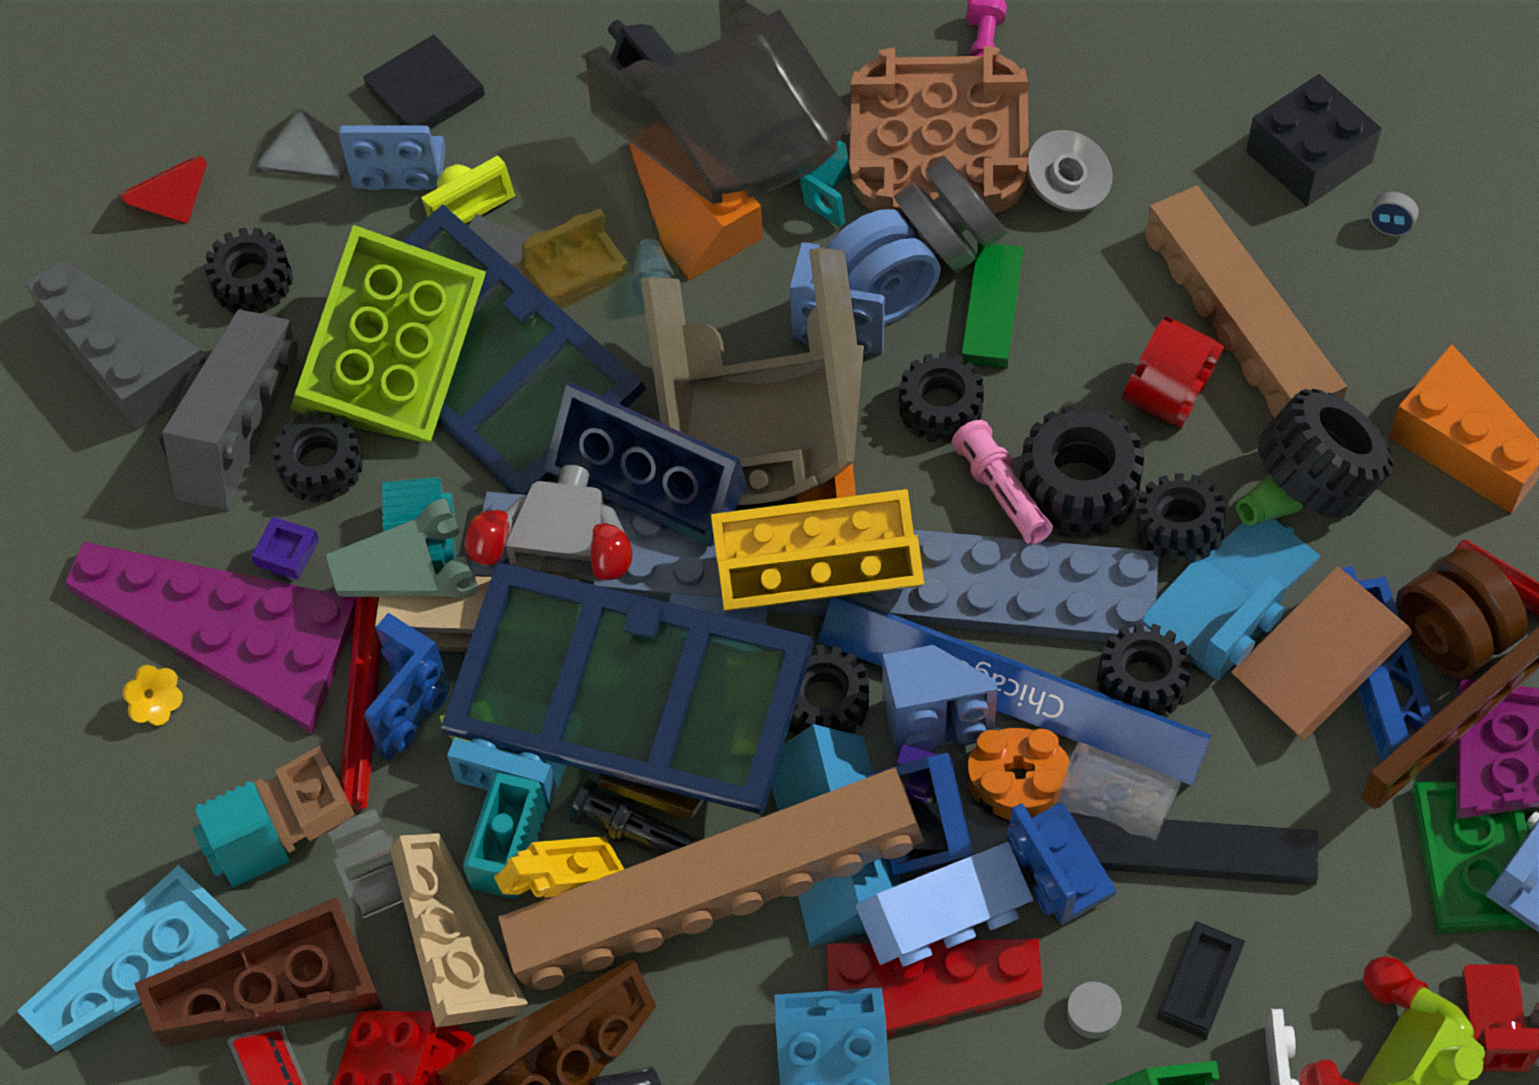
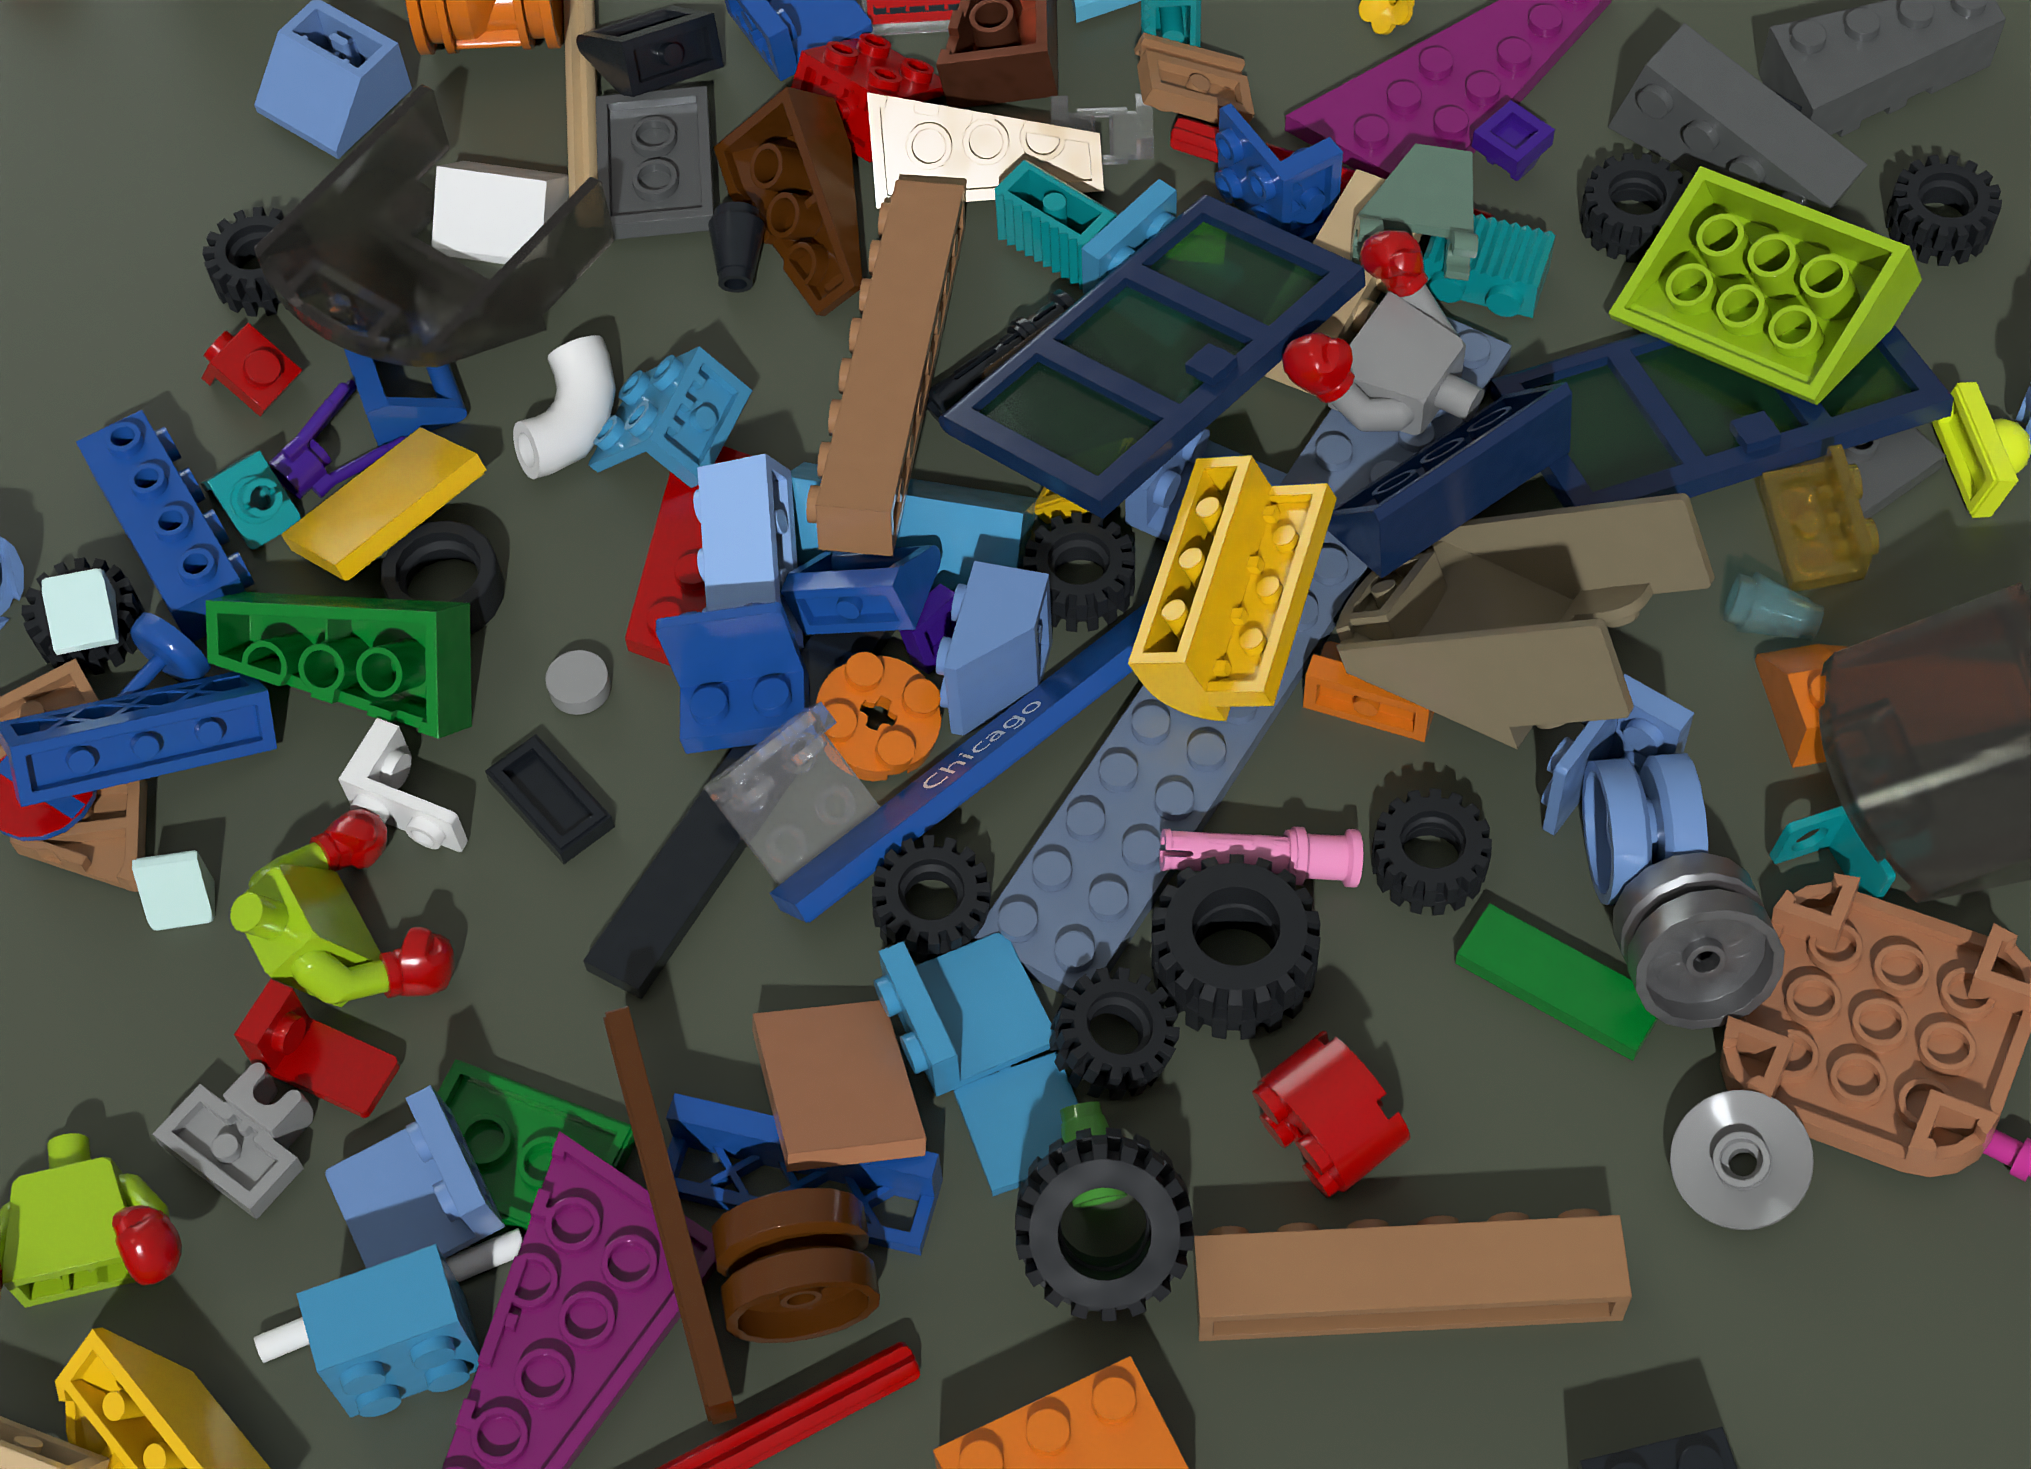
camera: 115 degrees right, 0 degrees up
yellow hinge [494,836,624,898] -> none

